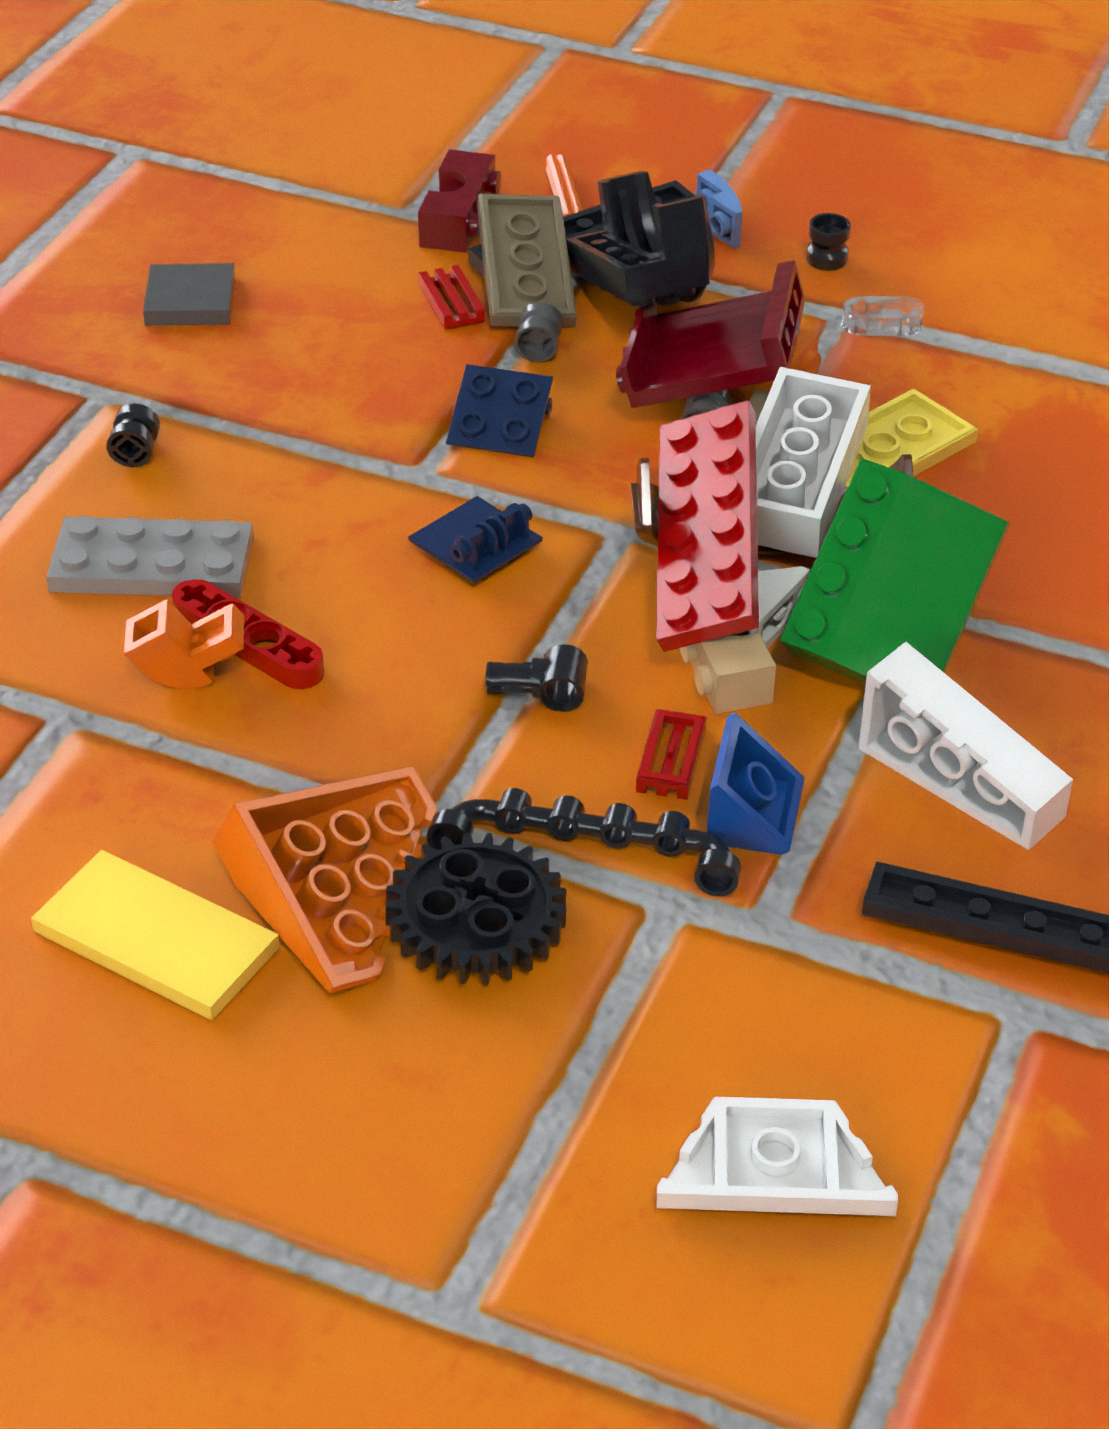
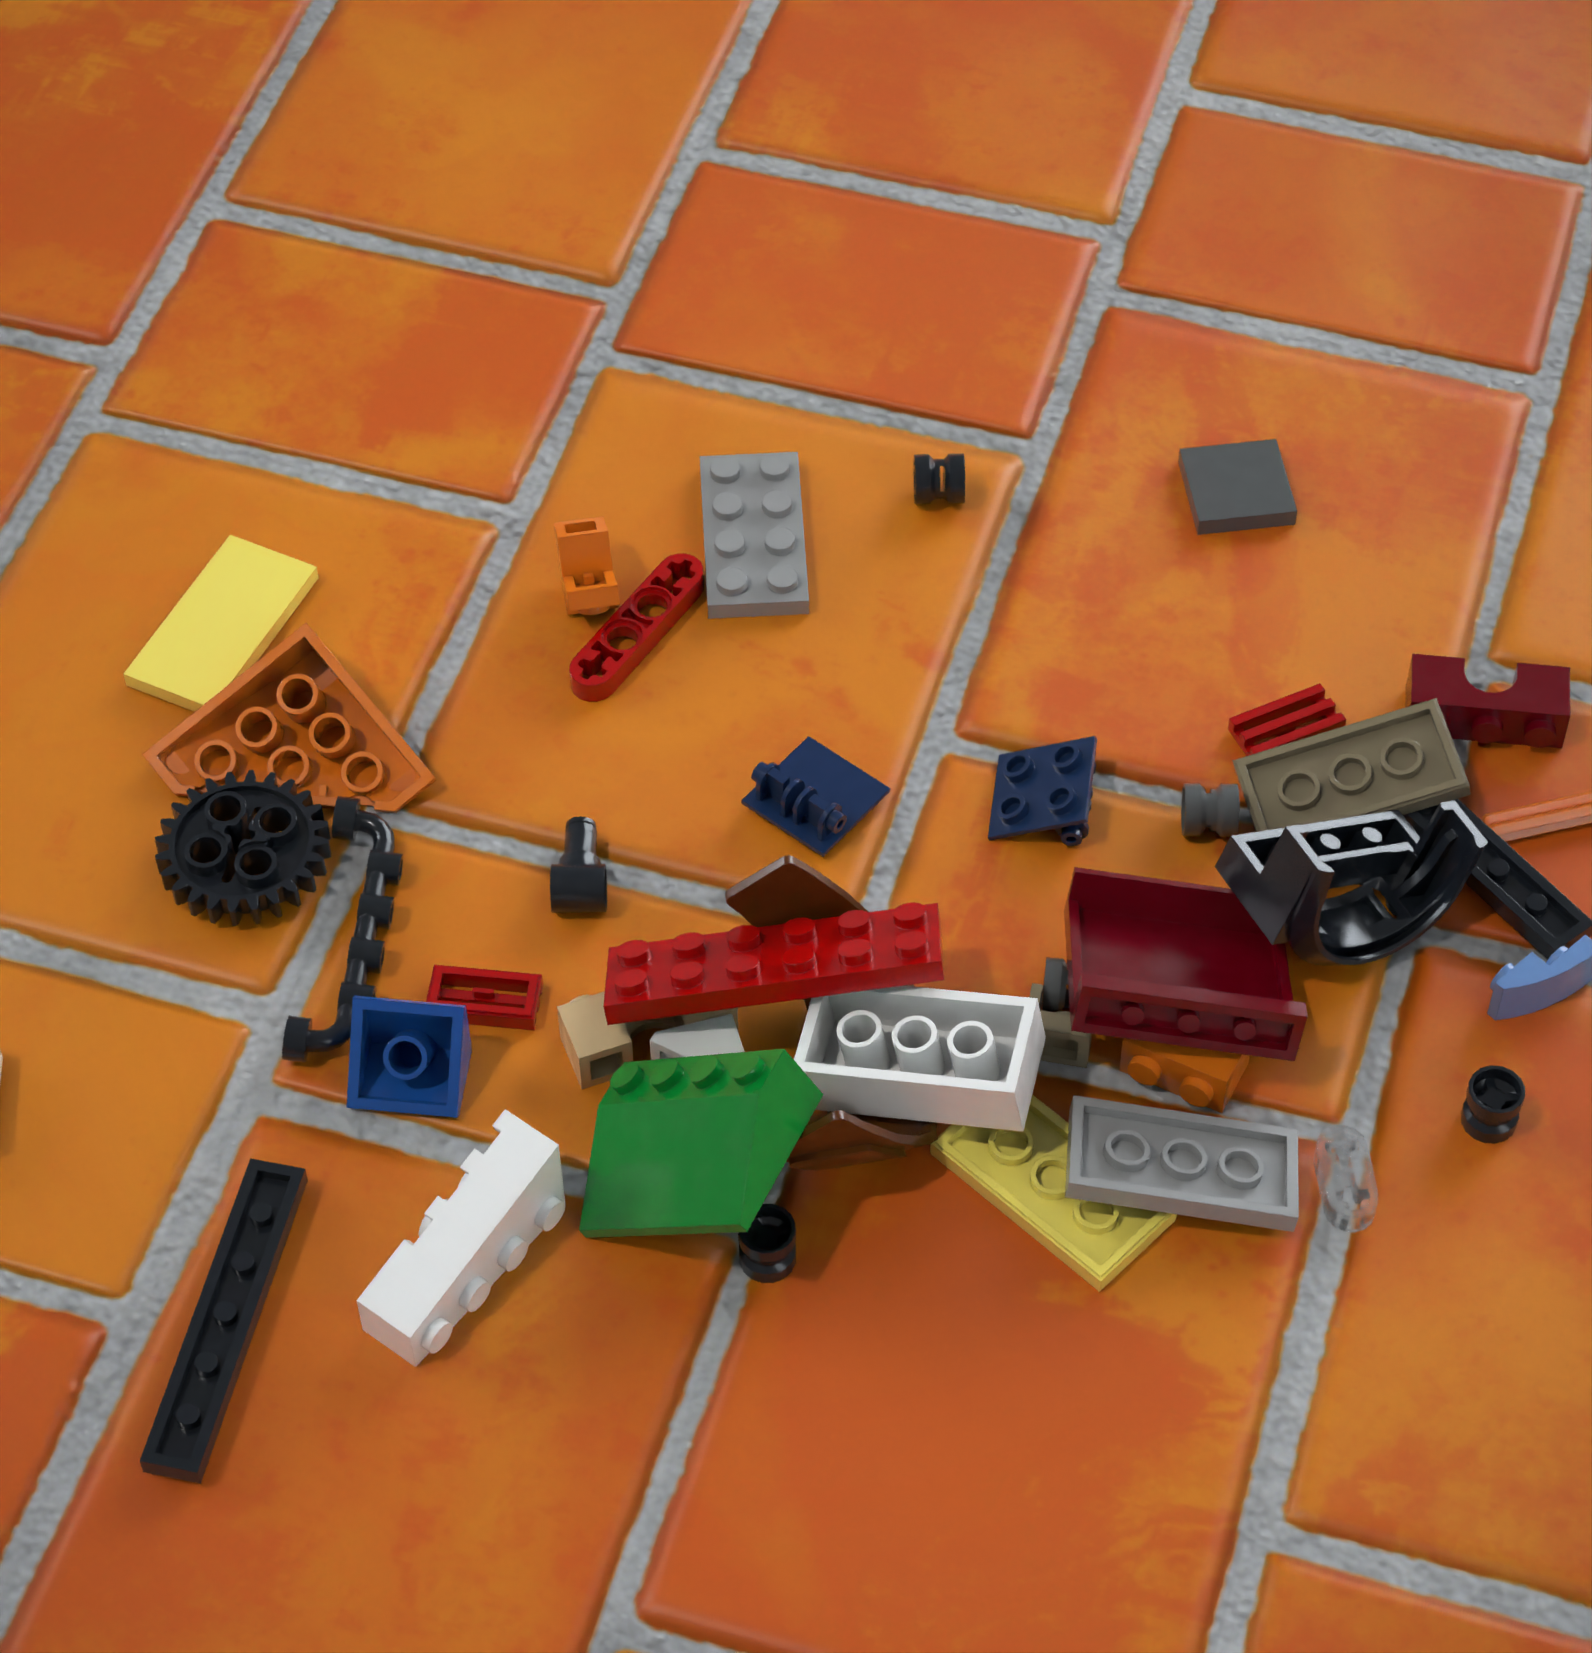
camera: 85 degrees right, 10 degrees up
none -> light grey plate [1065,1095,1299,1232]

